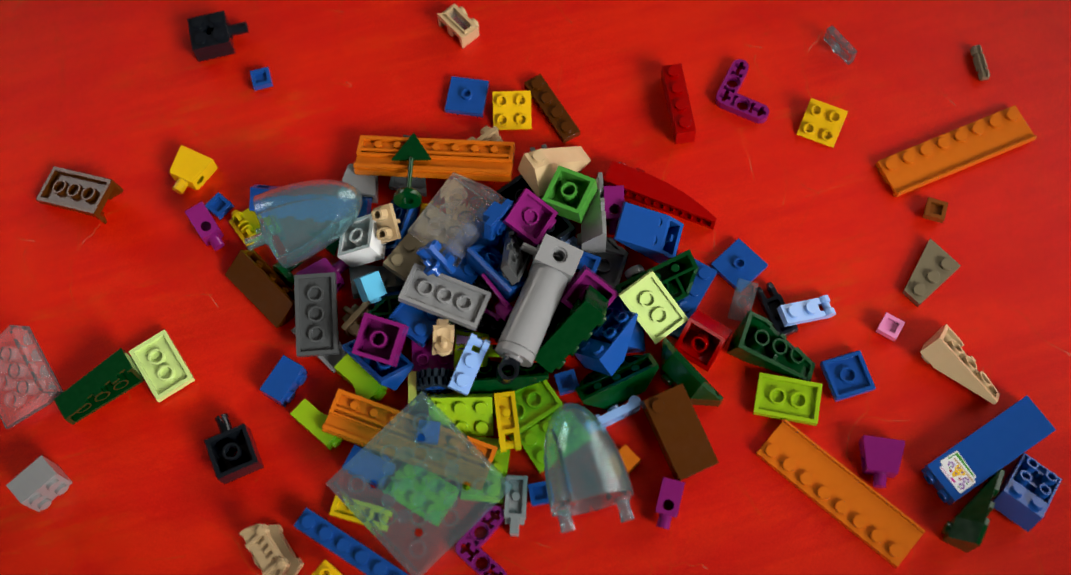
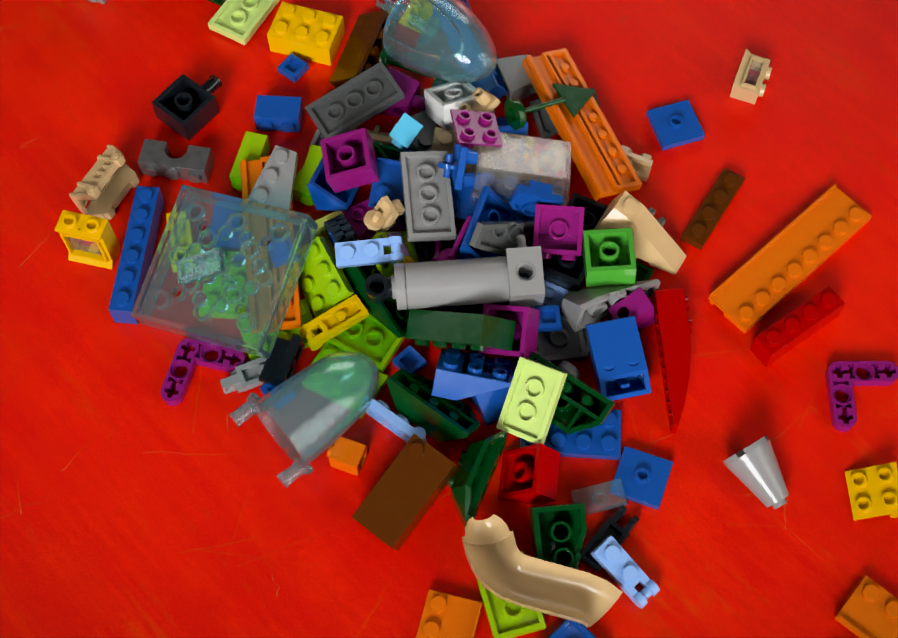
camera: 60 degrees right, 5 degrees down
yellow hinge [493,91,532,130] -> none
magenta torso [655,477,685,530] -> none
none -> flat silver arch [138,139,215,183]
none -> clear light blue plate [177,247,225,285]
none -> light grey wing [245,145,298,222]
none -> black panel [258,334,304,389]
none -> yellow brick [267,2,345,66]
none -> blue plate [277,53,309,83]
none -> magenta hinge [450,109,503,149]
none -> tan animal [462,514,623,628]
none -> orange plate [708,184,872,334]
none -> light grey cone [723,435,789,510]

